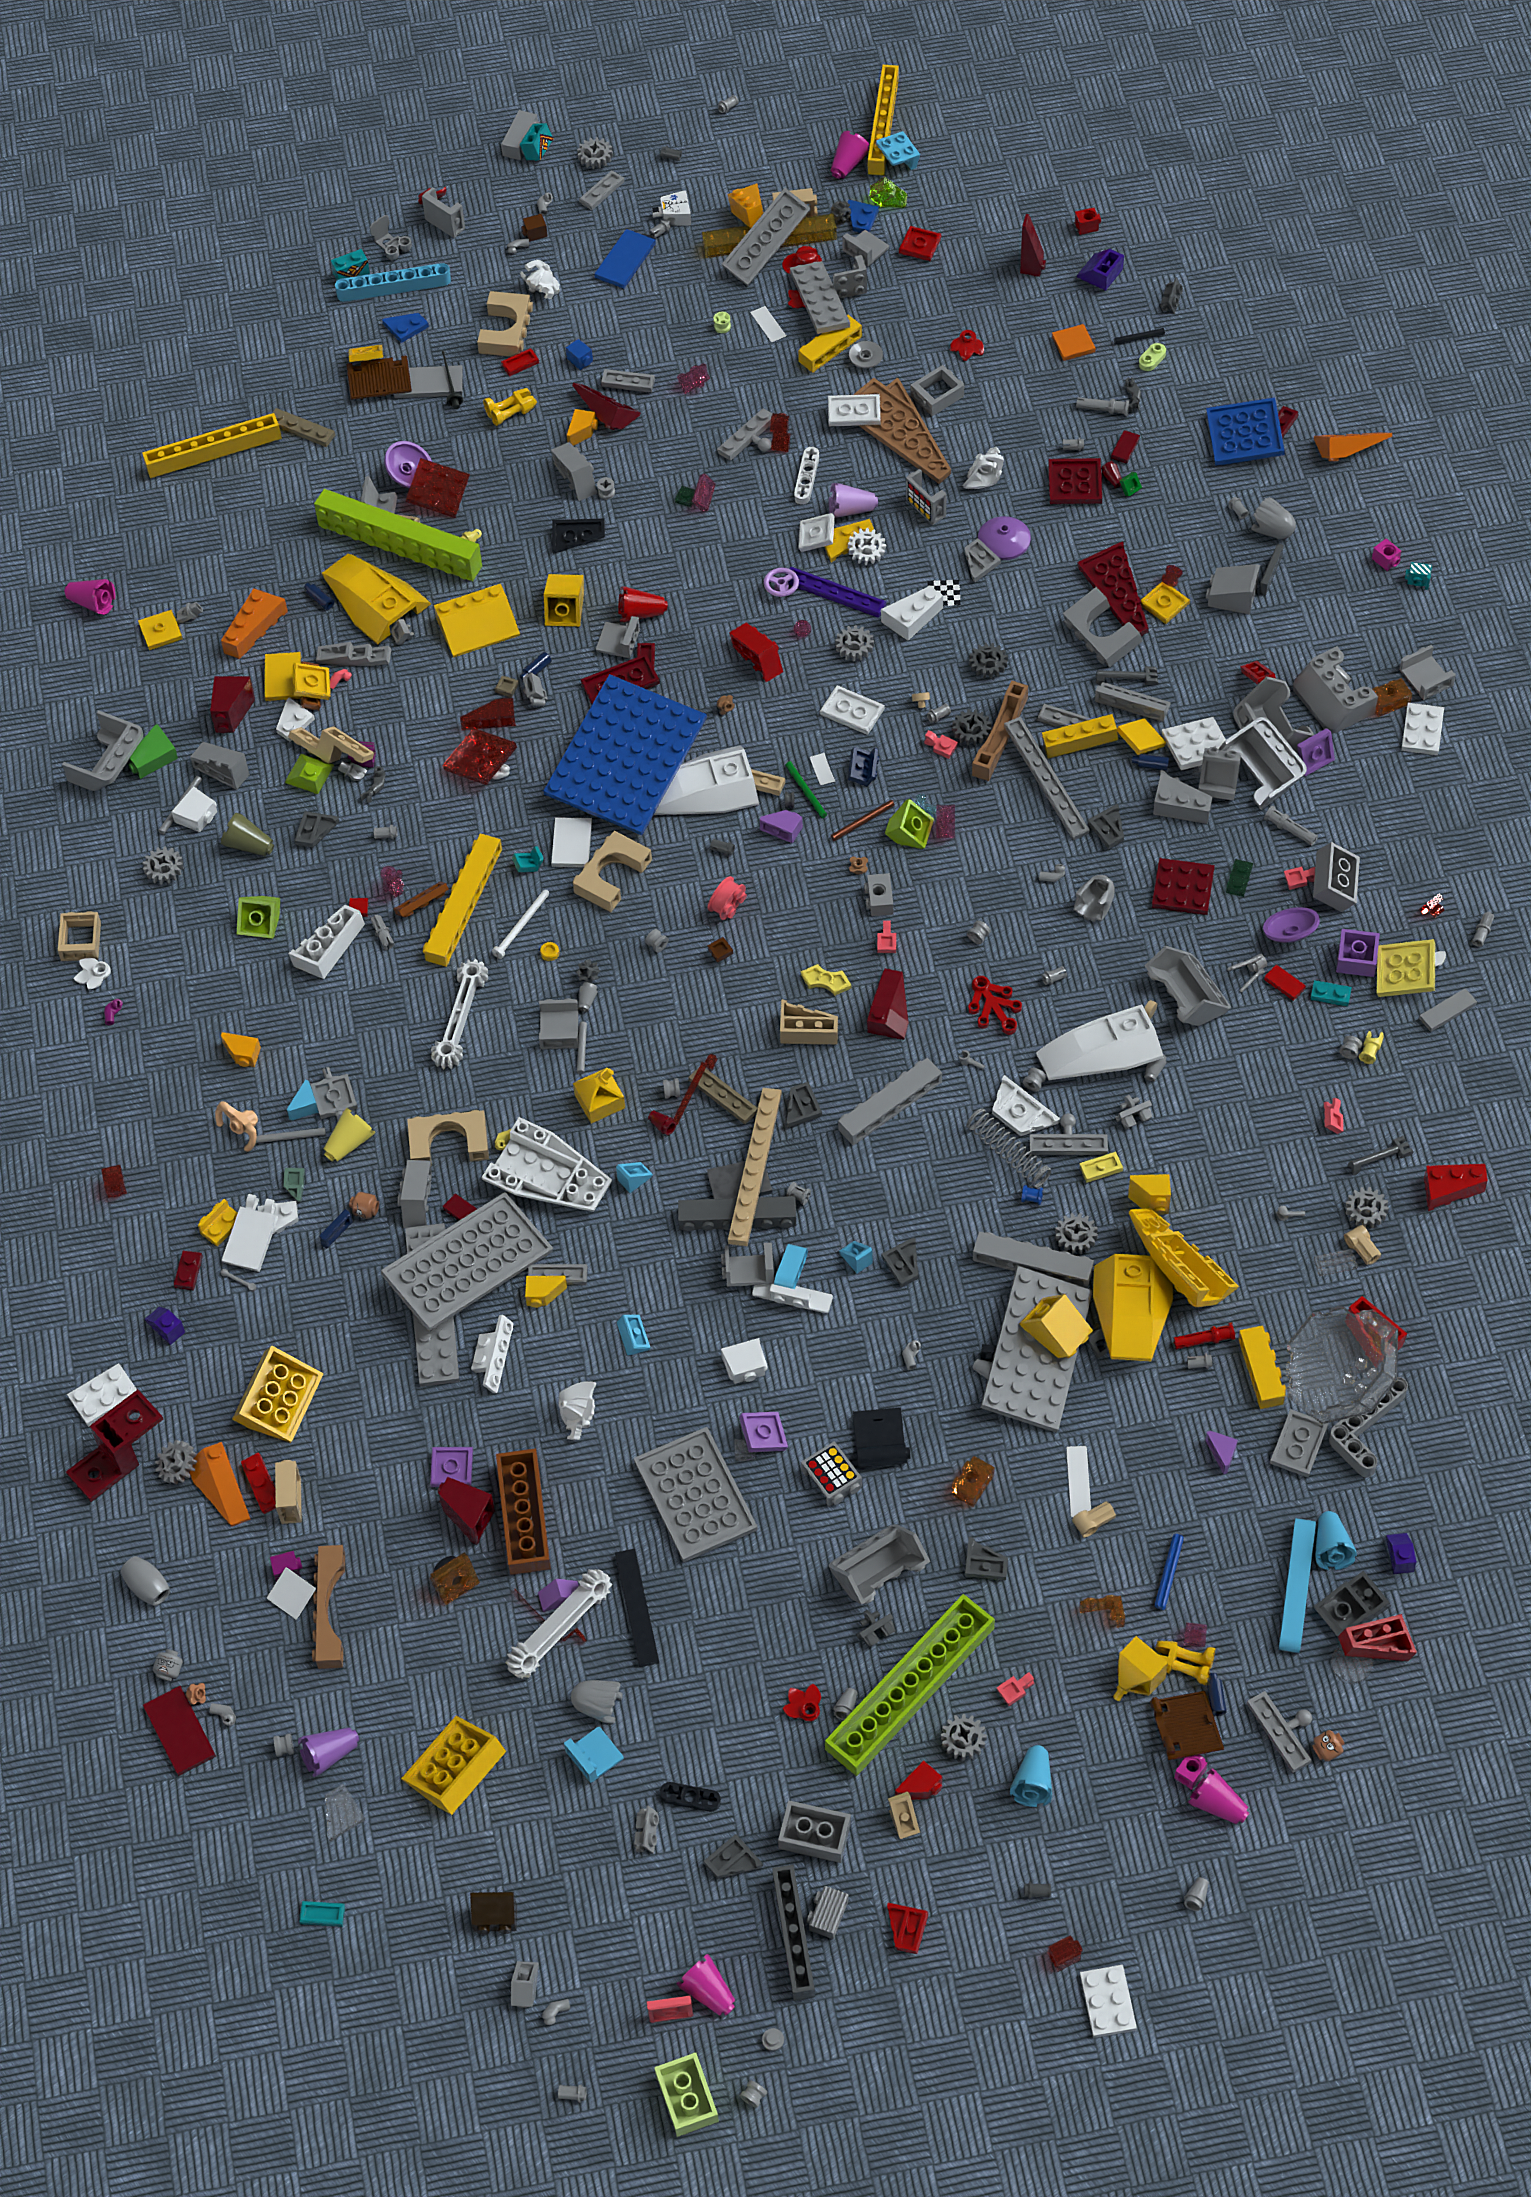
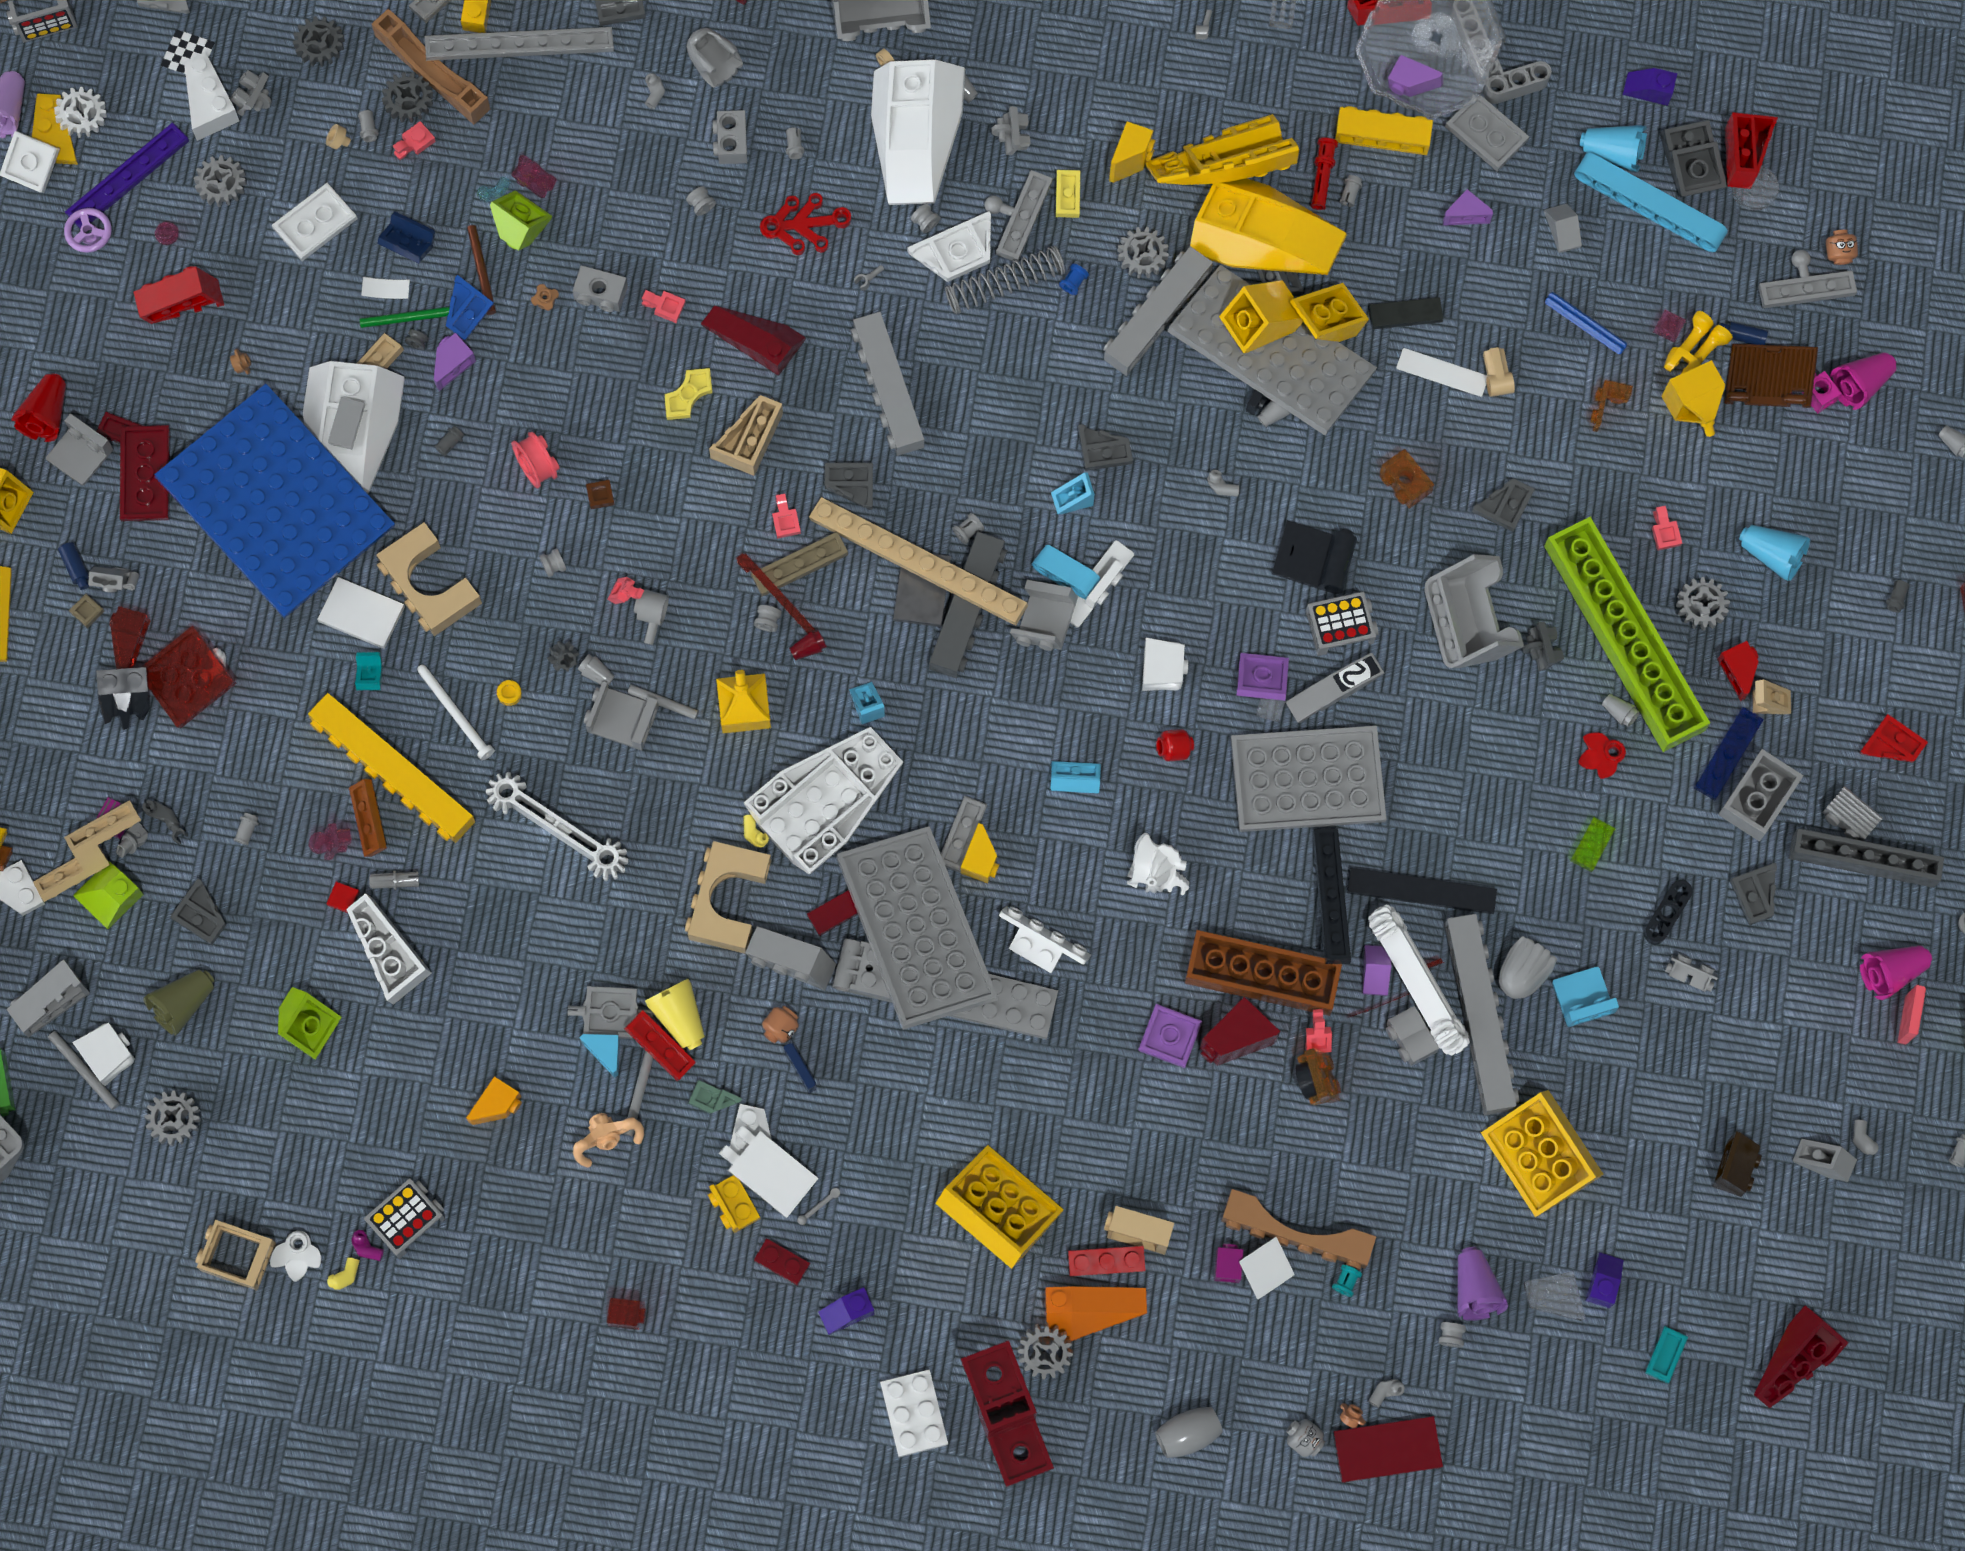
camera: 75 degrees left, 15 degrees up
none -> black plate [96,667,150,730]
none -> light grey hips [230,70,272,116]
none -> light yellow arm [327,1258,360,1290]
none -> light grey tile [328,397,365,450]
none -> panel [363,1178,445,1259]
none -> blue wing [446,275,494,341]
none -> coral plate [607,577,644,604]
none -> red plate [624,1010,696,1081]
none -> light grey piece [634,589,669,645]
none -> light grey brick [713,110,747,164]
none -> coral plate [772,494,801,539]
none -> red head [1156,729,1194,762]
none -> light grey slope [1286,653,1385,723]
none -> yellow slope [1290,283,1369,342]
none -> coral plate [1305,1009,1332,1054]
none -> black tile [1313,828,1351,964]
none -> teal bush [1332,1264,1362,1297]
none -> pearl dark grey tile [1369,297,1443,330]
none -> light grey brick [1386,1006,1439,1066]
none -> medium lavender slope [1388,55,1443,97]
none -> light grey brick [1444,914,1519,1116]
none -> light grey slope [1544,204,1582,253]
none -> clear neon green plate [1570,817,1615,872]
none -> dark purple slope [1585,1252,1624,1309]
none -> clear blue tile [1694,707,1764,801]
none -> dark red wedge [1754,1305,1849,1408]

